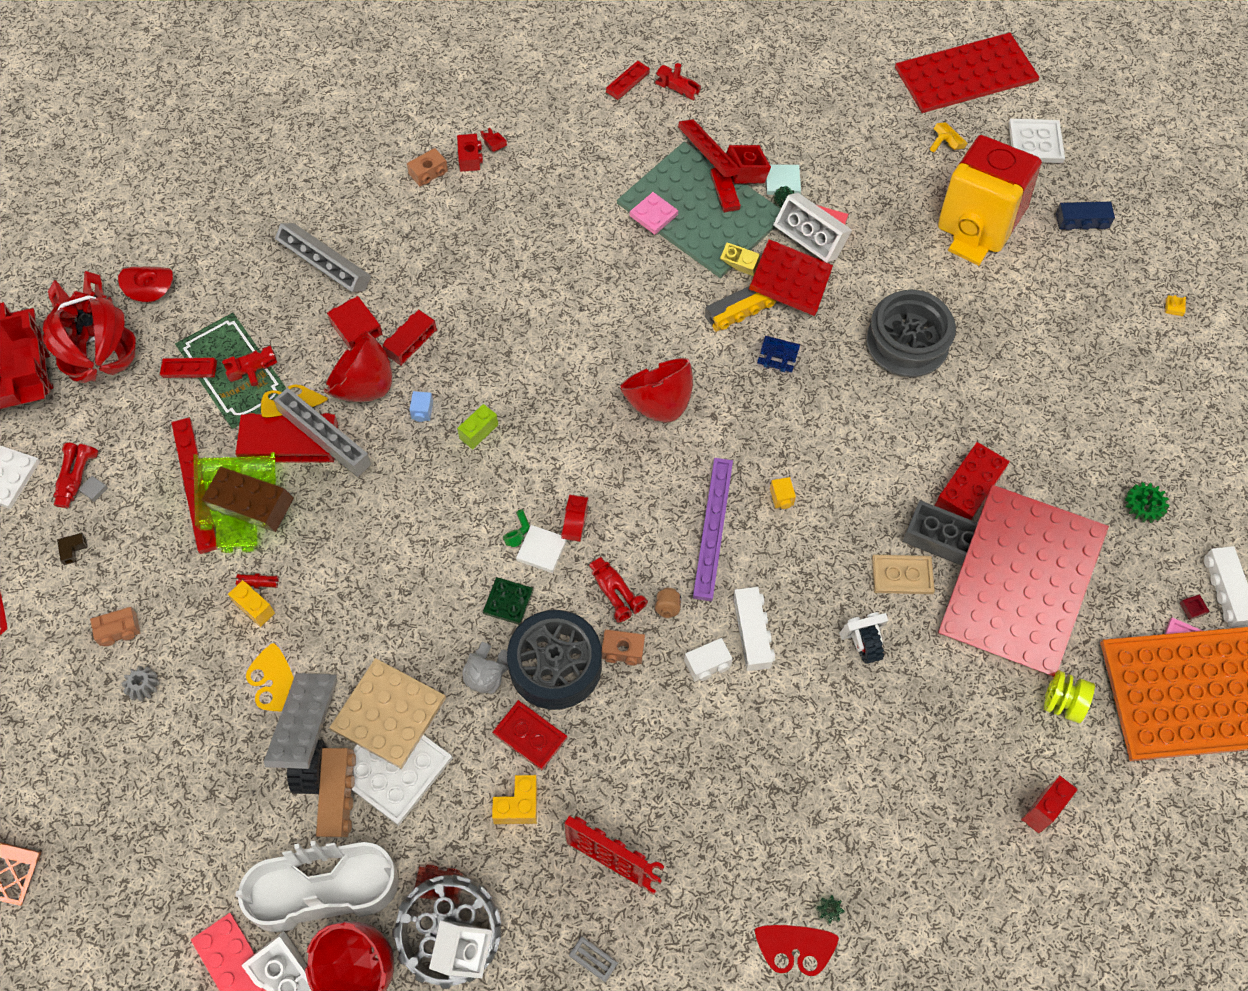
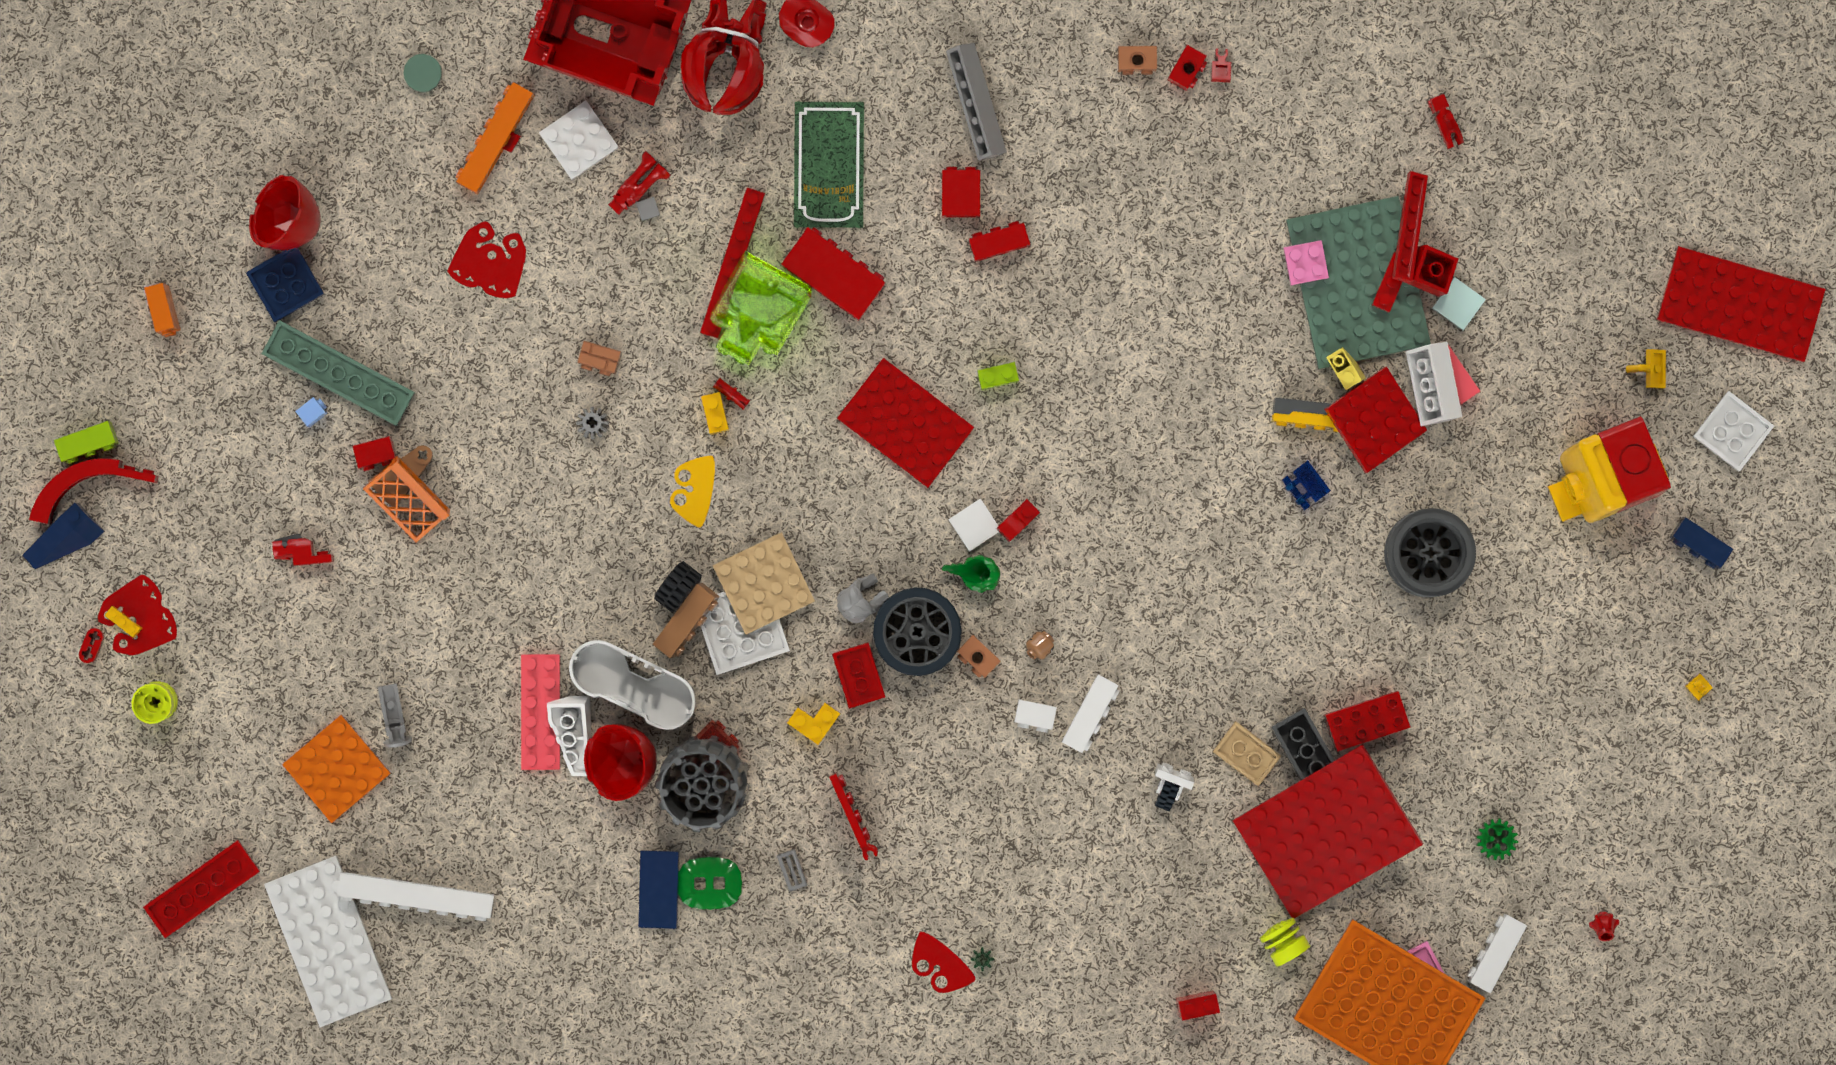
camera: 35 degrees right, 25 degrees up
dark brown piece [57,533,87,565] -> none
red plate [160,358,217,378] -> none
reddish brown brick [201,466,294,532] -> none
red piece [222,345,278,386] -> none
yellow piece [261,384,328,417] -> none
light grey plate [264,673,337,769] -> none
light grey brick [274,388,371,477] -> none
red piece [324,331,392,402] -> none
light blue brick [409,391,433,422] -> none
white slope [429,920,493,978] -> none
dark green tile [483,577,534,625] -> none
green plate [503,509,530,547] -> none
red piece [589,557,648,623] -> none
red plate [606,60,650,100] -> none
red piece [620,358,693,423] -> none
medium lavender plate [693,458,733,602] -> none
yellow brick [770,477,796,509] -> none
clear green gear [774,186,794,208] -> none
dark red plate [1180,594,1210,620] -> none
none -> red plate [837,358,975,488]
none -> green hair [942,555,1001,593]

